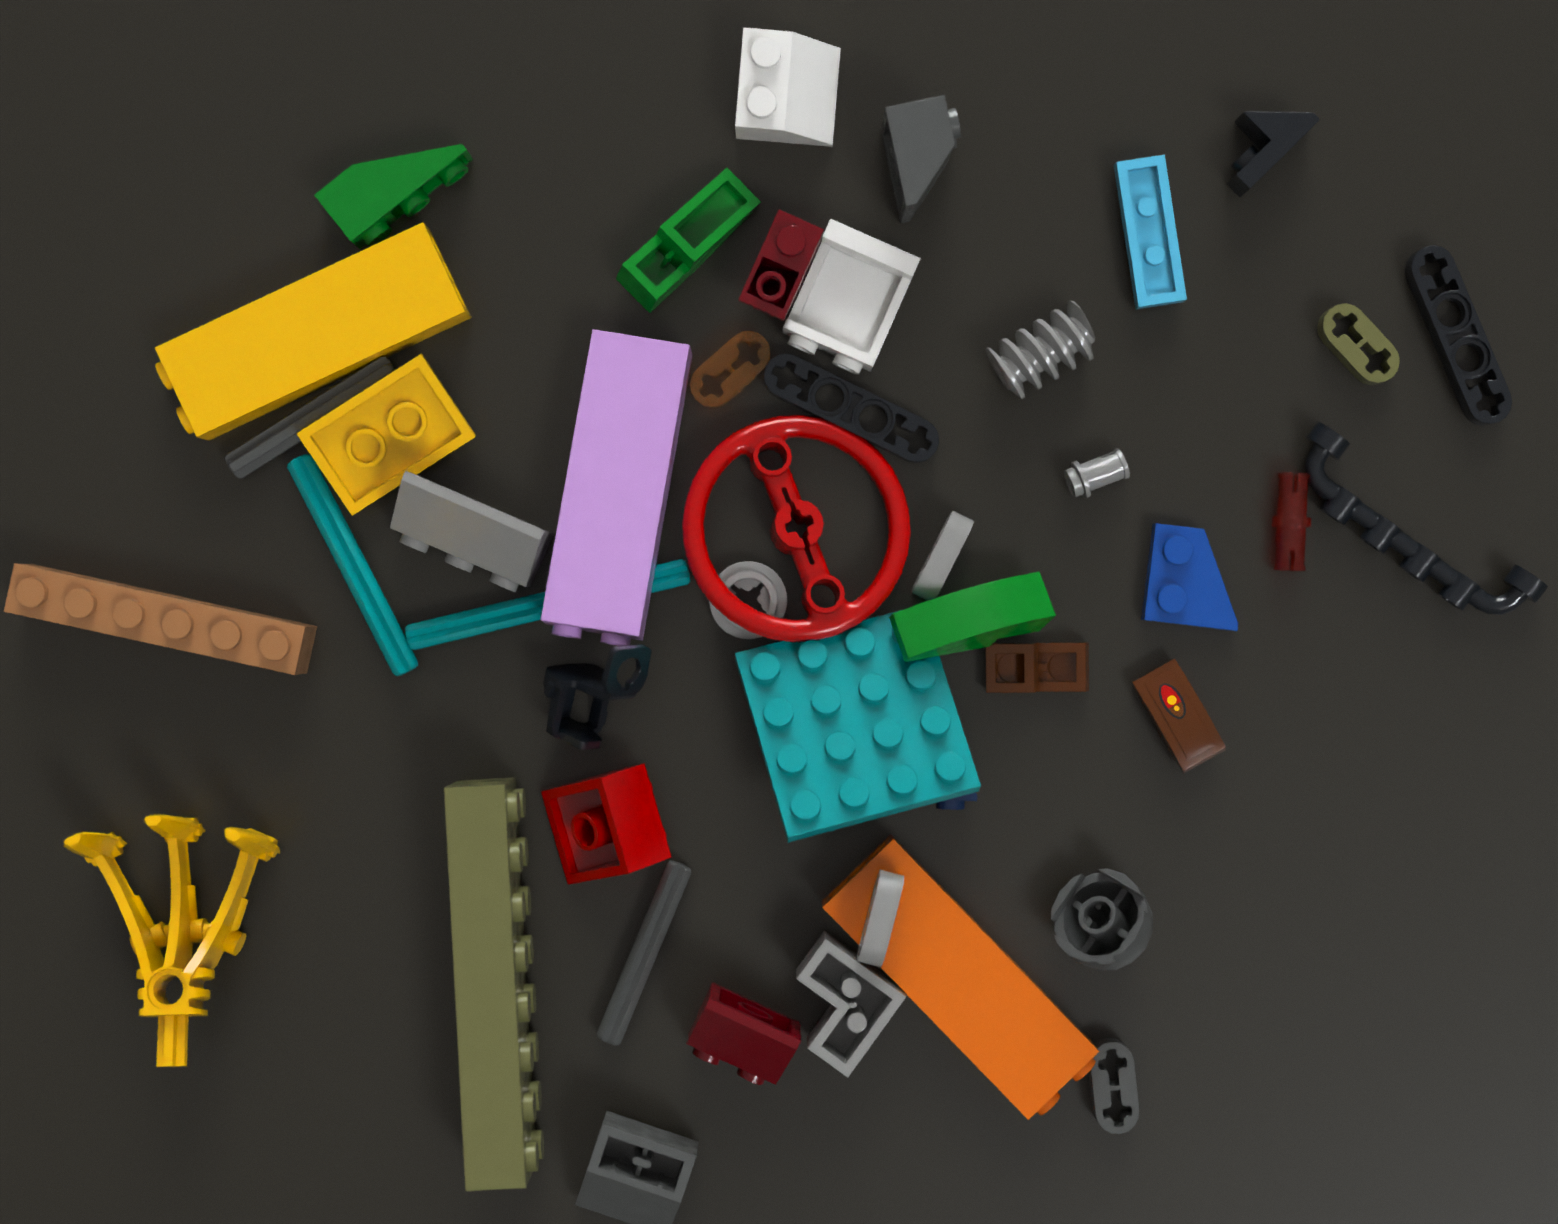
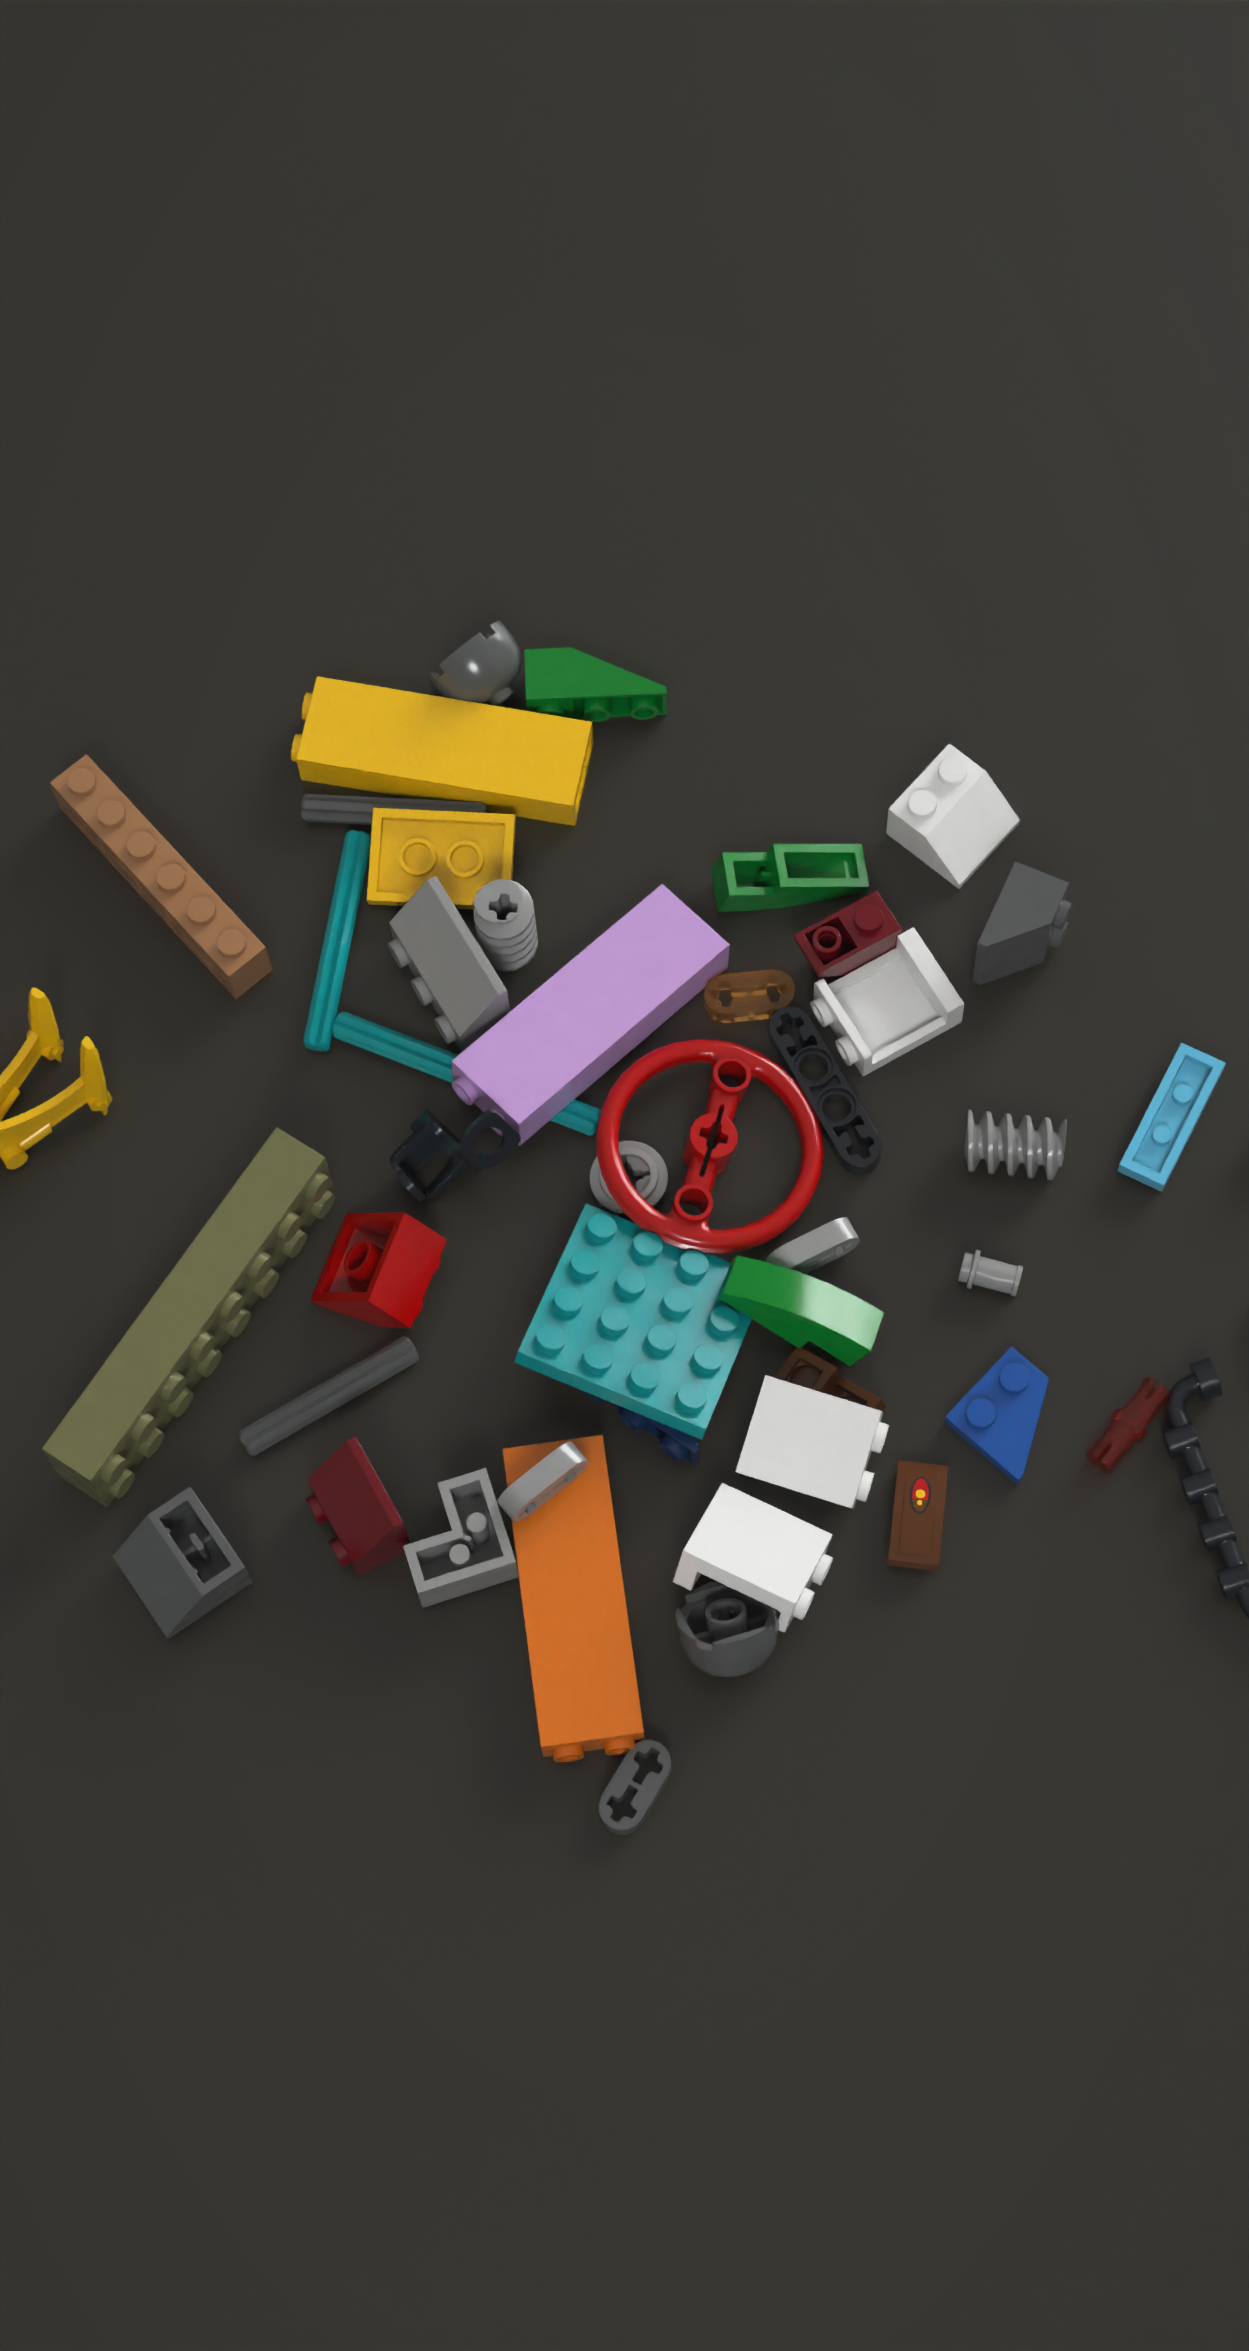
camera: 45 degrees right, 20 degrees down
none -> dark grey cylinder [427,620,521,706]
none -> light grey piece [473,879,538,972]
none -> white panel [673,1483,833,1633]
none -> white panel [735,1375,889,1509]

